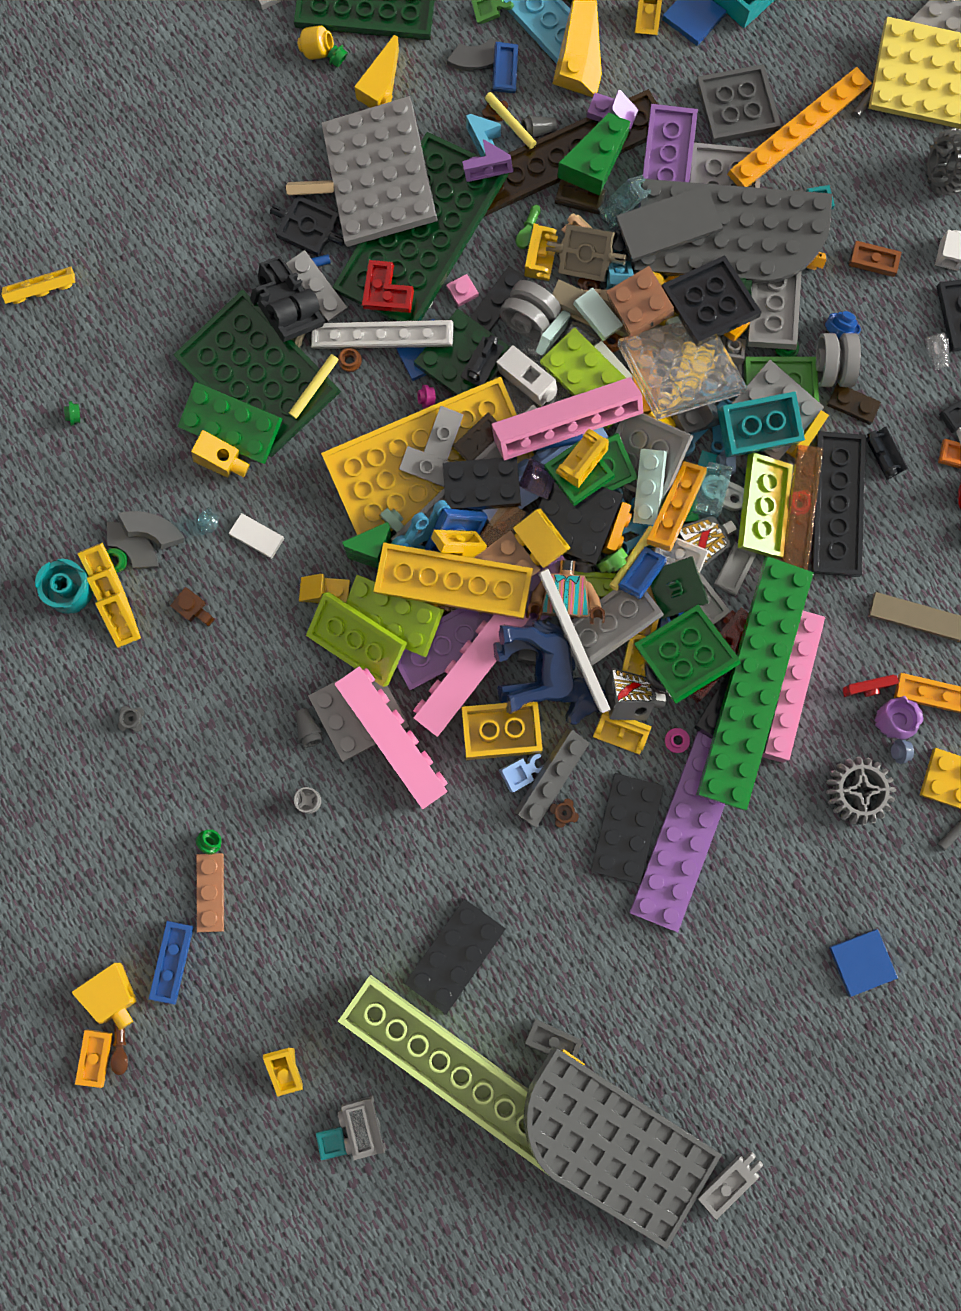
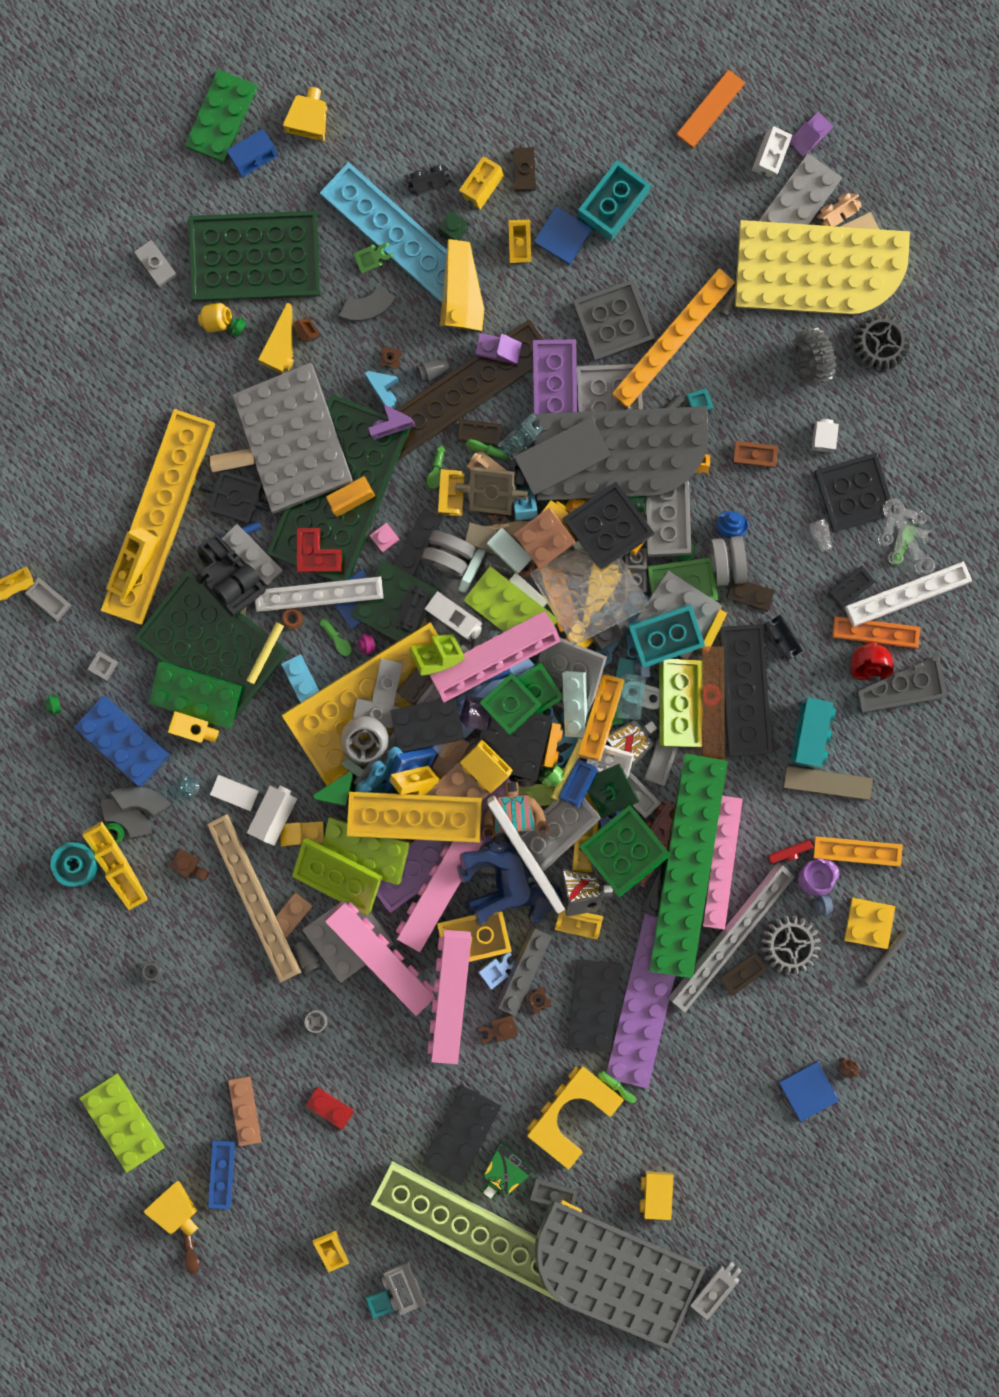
camera: 10 degrees left, 5 degrees up
light orange plate [75,1029,113,1088] -> none
green plate [196,829,221,855] -> none
light yellow bar [485,92,537,149] -> none
blue tile [492,42,518,93] -> none
yellow hinge [556,429,609,488] -> none
green wedge [557,113,631,196] -> none
dark pink plate [664,728,690,753] -> none
none -> light grey tile [24,577,72,622]
none -> blue brick [74,695,171,787]
none -> lime plate [80,1073,165,1173]
none -> light grey plate [88,651,119,681]
none -> yellow plate [101,409,216,626]
none -> yellow slope [106,528,158,599]
none -> tan tile [207,815,301,983]
none -> white brick [247,786,297,846]
none -> medium nougat hinge [258,892,312,939]
none -> medium azure brick [281,654,319,703]
none -> reddish brown plate [292,318,320,342]
none -> red plate [306,1087,355,1130]
none -> bright green piece [320,618,352,656]
none -> light orange panel [326,476,375,517]
none -> light grey wheel [340,716,389,764]
none -> lime slope [410,634,464,676]
none -> bright pink brick [427,930,471,1064]
none -> bright green piece [466,439,509,460]
none -> reddish brown plate [478,1015,519,1043]
none -> torso [482,1142,534,1199]
none -> yellow arch [526,1065,624,1170]
none -> bright green piece [598,1071,637,1103]
none -> yellow brick [639,1171,673,1220]
none -> light grey plate [668,863,794,1012]
none -> dark brown plate [719,952,768,996]
none -> teal brick [790,697,836,769]
none -> reddish brown plate [839,1057,860,1079]

